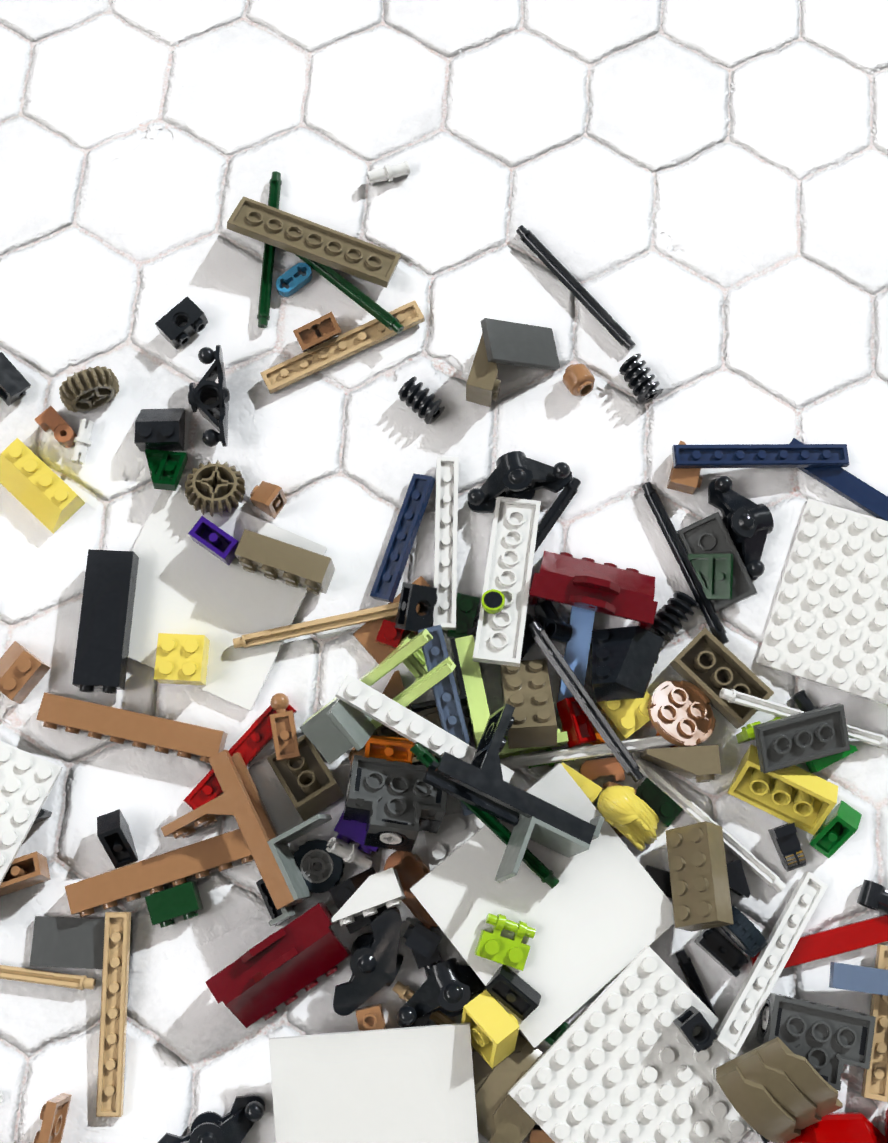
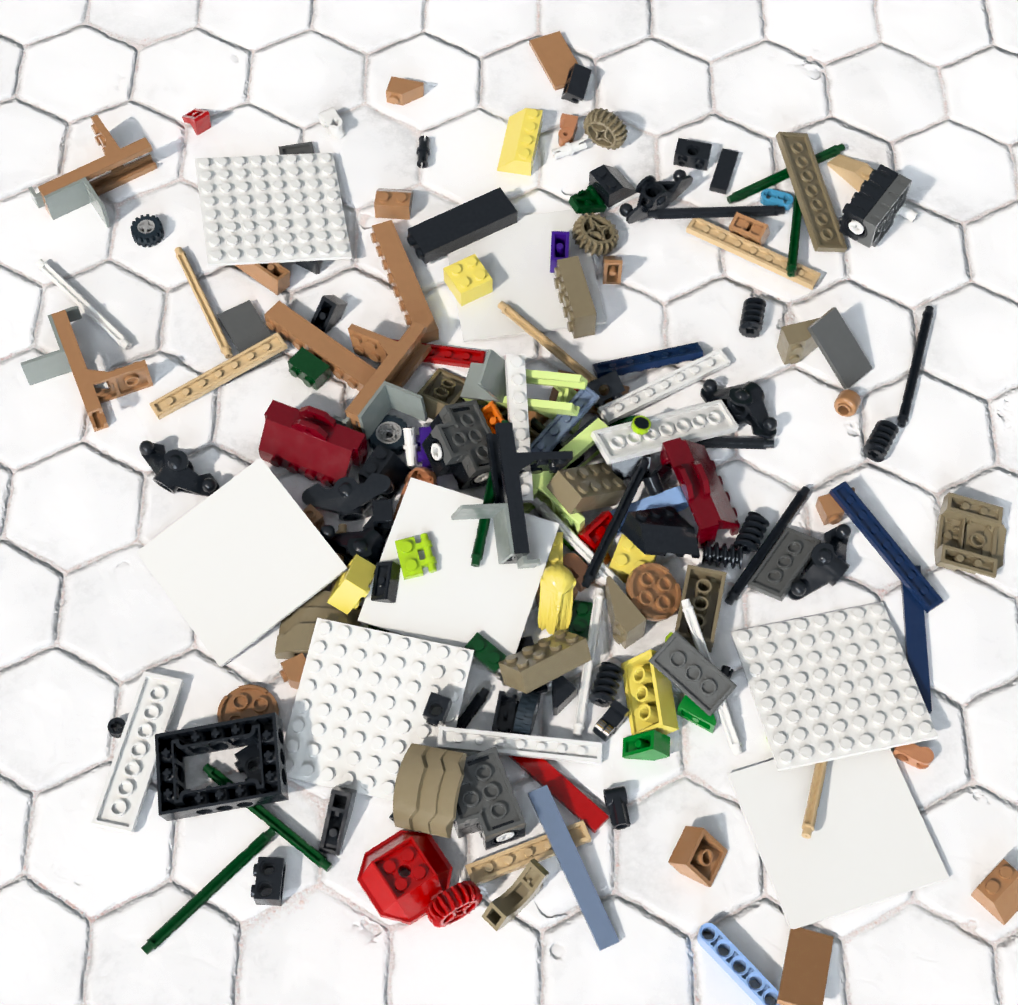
camera: 55 degrees right, 15 degrees down
medium nougat plate [270,693,301,762] -> none
white slope [331,867,406,926] -> none
dark green wing [688,553,733,600] -> none
none -> dark green plate [464,632,506,674]
none -> black piece [589,662,625,707]
none -> black piece [648,205,785,219]
none -> black tile [709,148,739,195]
none -> black piece [734,511,770,554]
none -> tan slope [827,154,873,192]
none -> piece [839,164,912,248]
none -> dark tan slope [934,492,1007,578]

